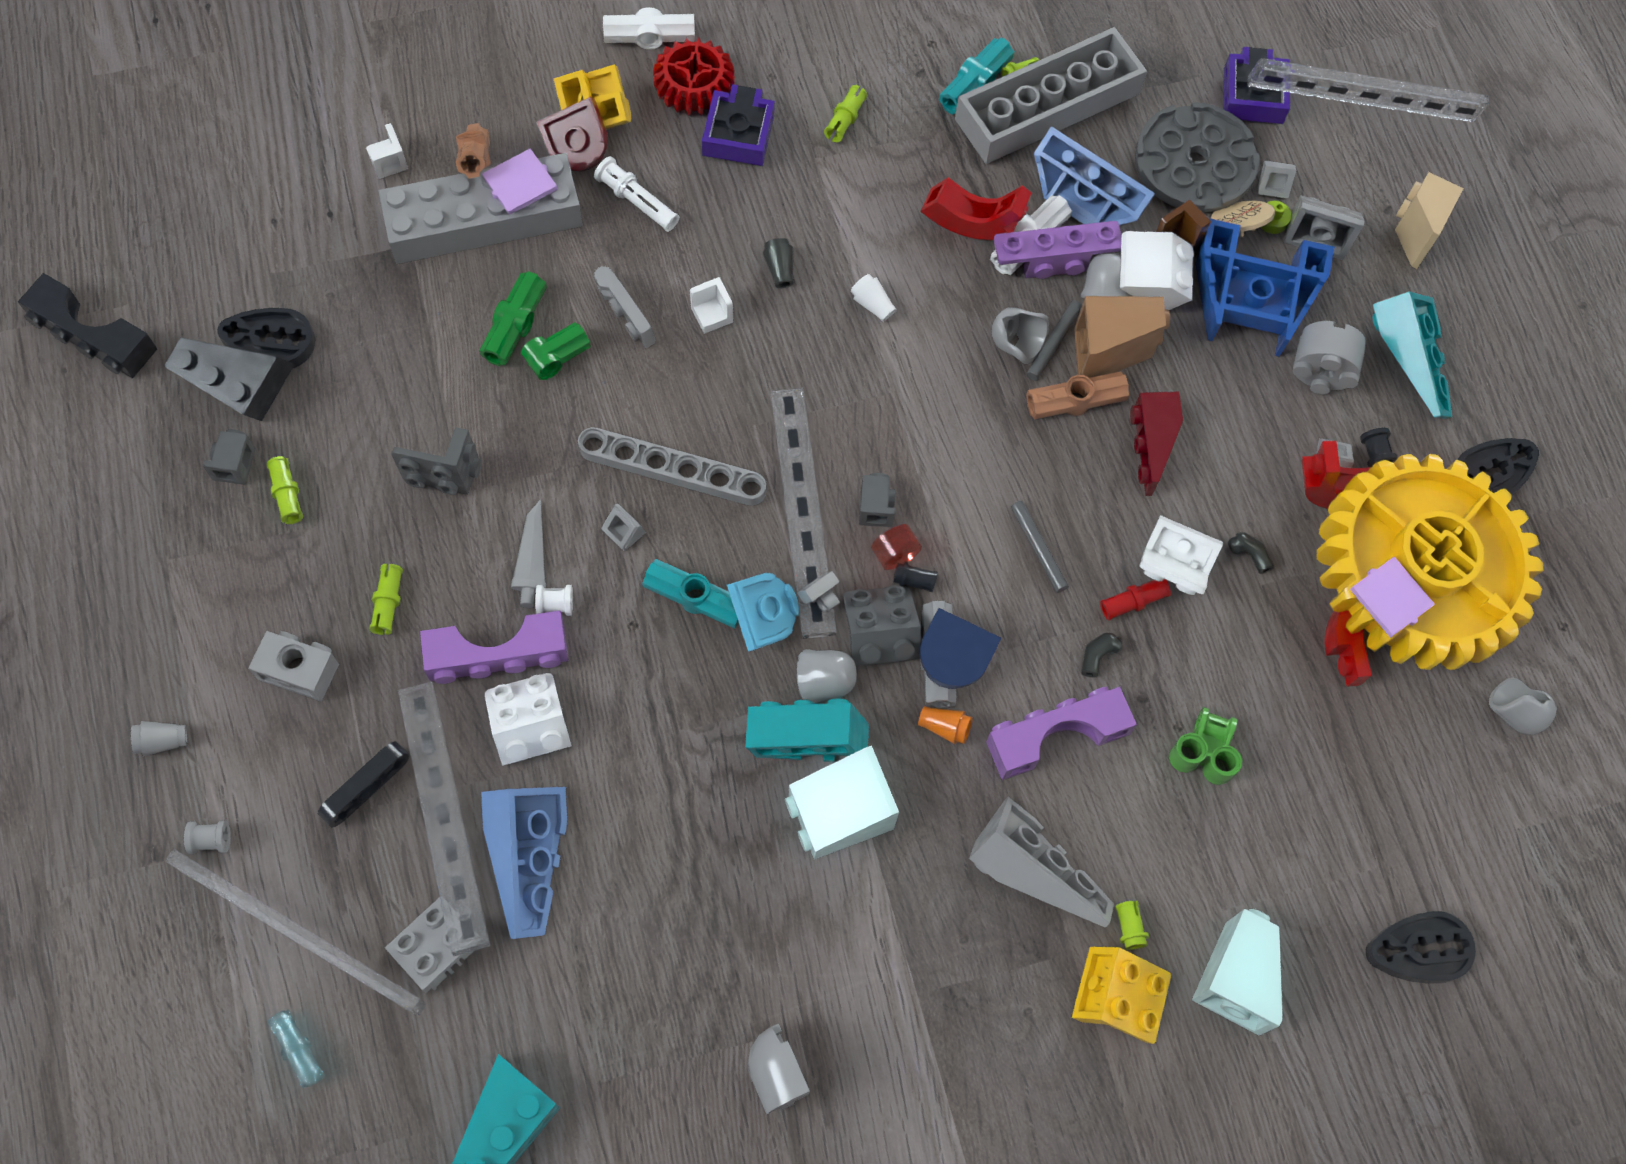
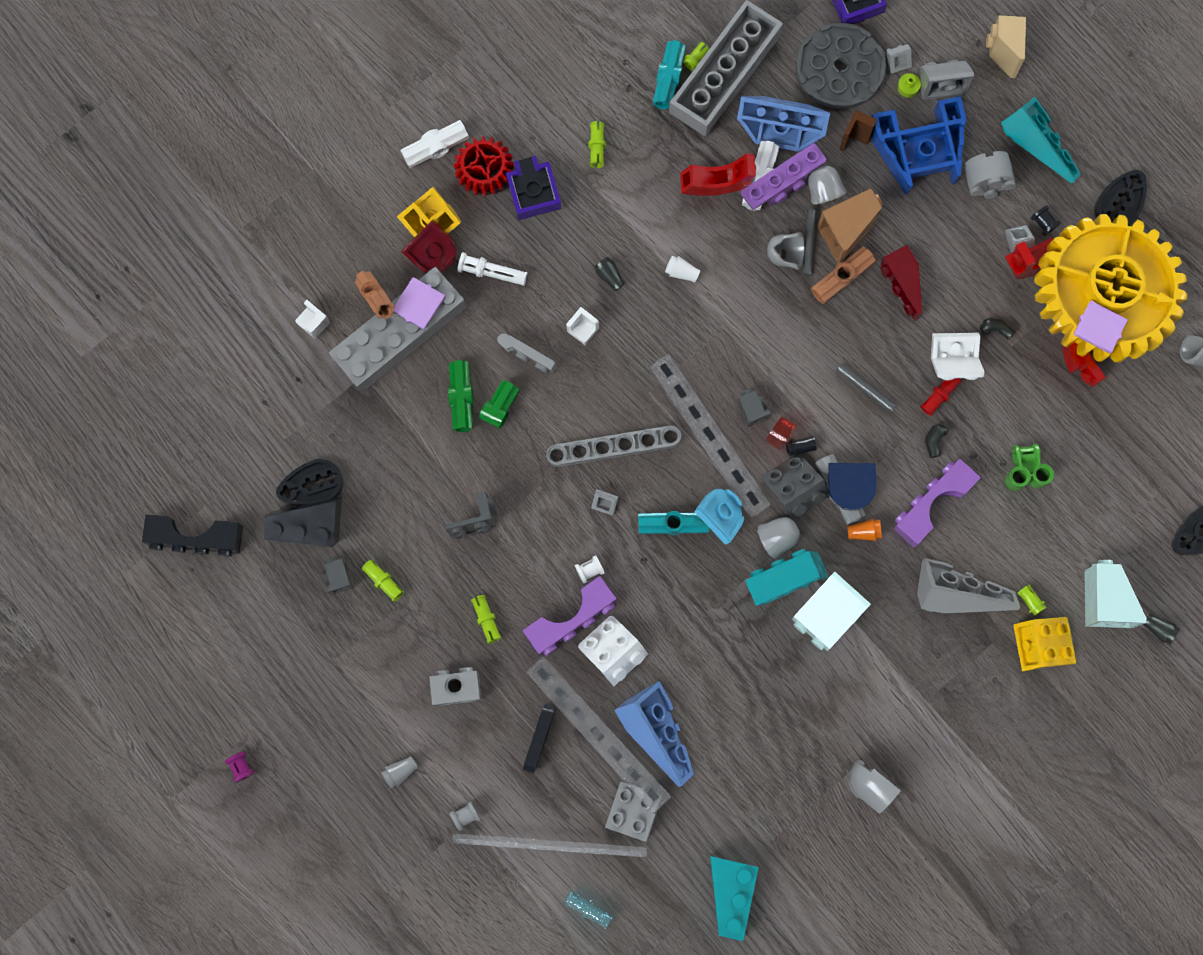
camera: 15 degrees left, 10 degrees up
light grey bar [511,499,546,608] -> none
light grey tile [797,571,840,612] -> none
white slope [1120,231,1194,310] -> none
tan piece [1211,201,1275,237] -> none
none -> pearl dark grey cone [1143,613,1181,645]

